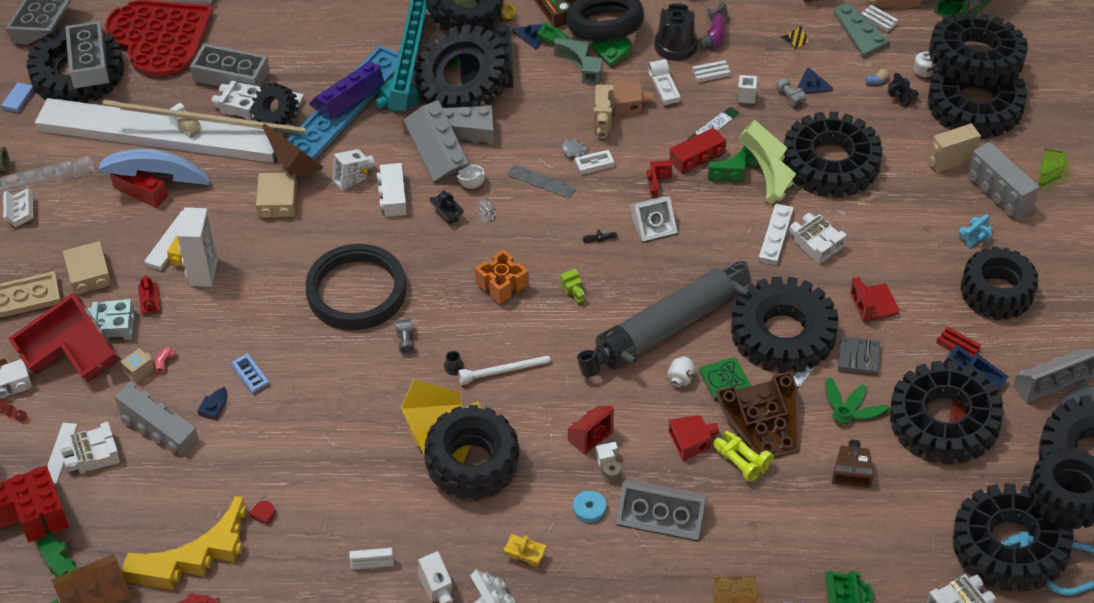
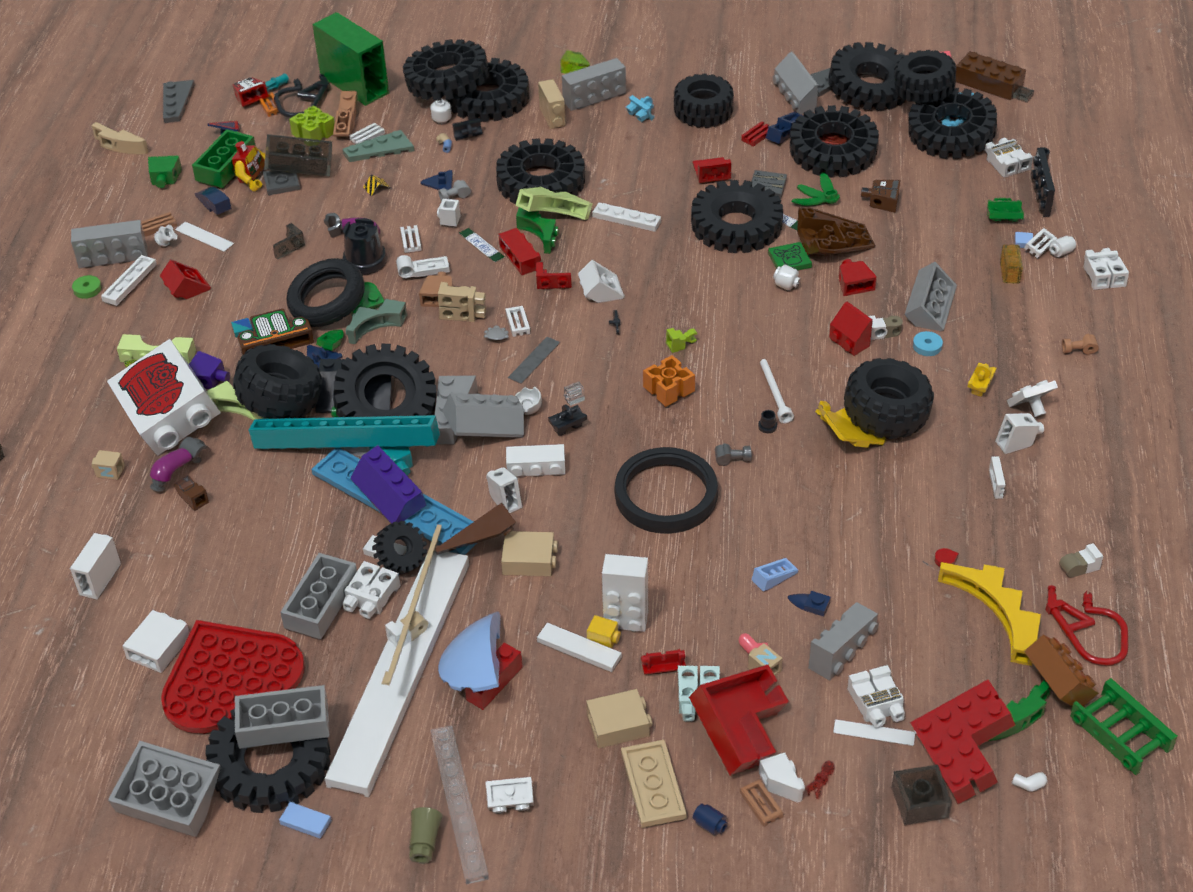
camera: 85 degrees left, 5 degrees down
dark grey piece [577,261,751,377] -> none
neon yellow piece [713,431,774,482] -> none
white hips [789,213,847,264] -> none

